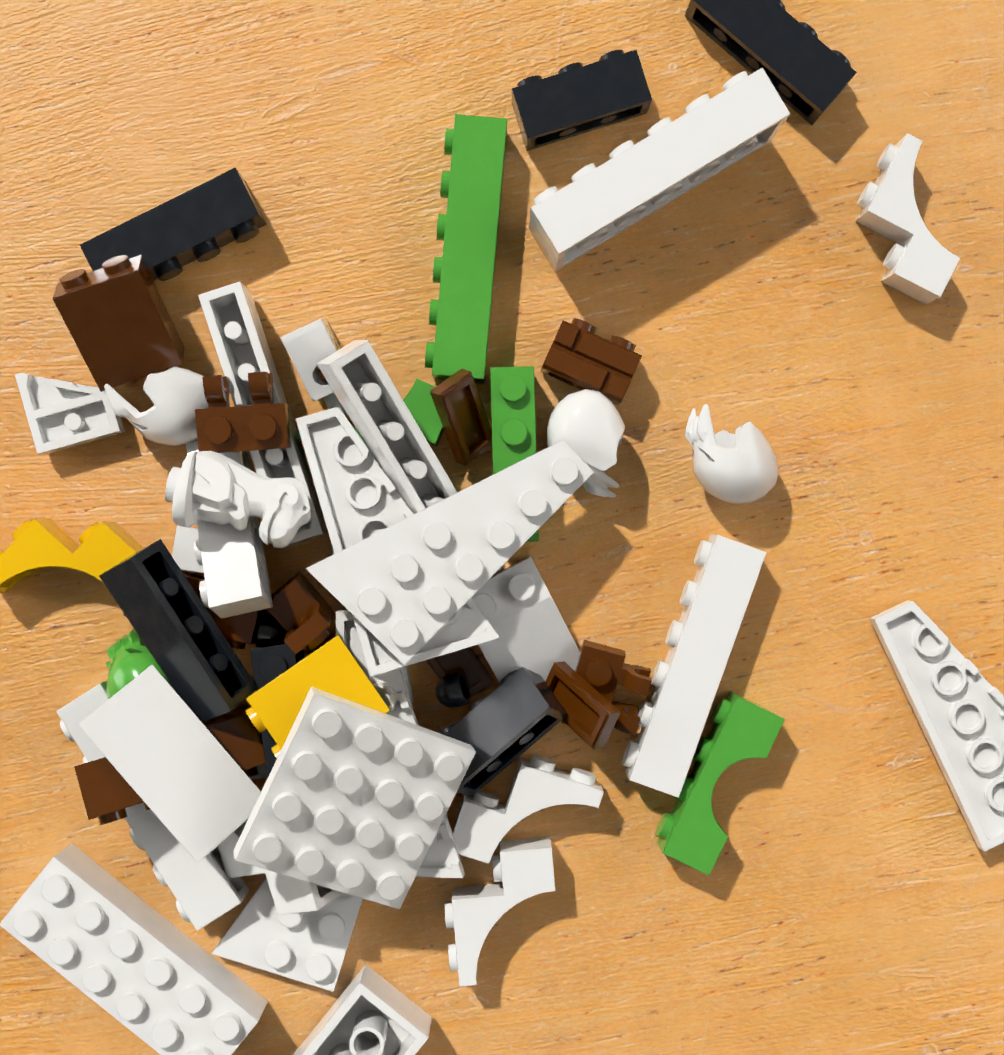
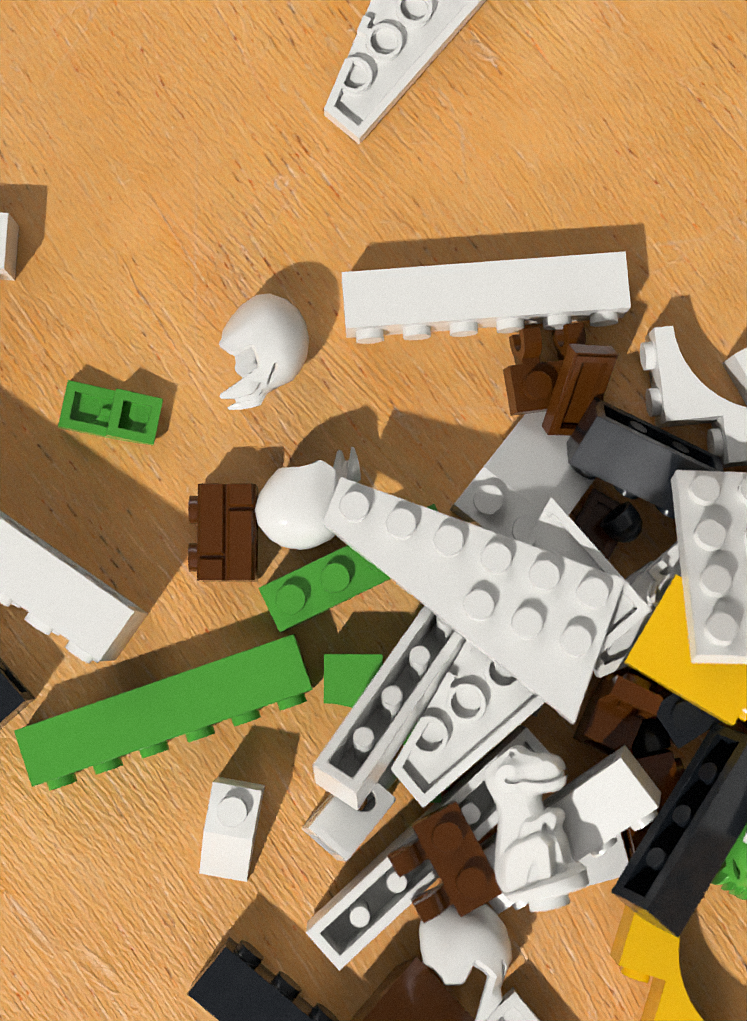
camera: 130 degrees left, 5 degrees down
reddish brown tile [430,369,492,466] -> none
bright green arch [655,691,785,875] -> none
none -> bright green slope [58,380,163,446]
none -> white slope [199,776,265,882]

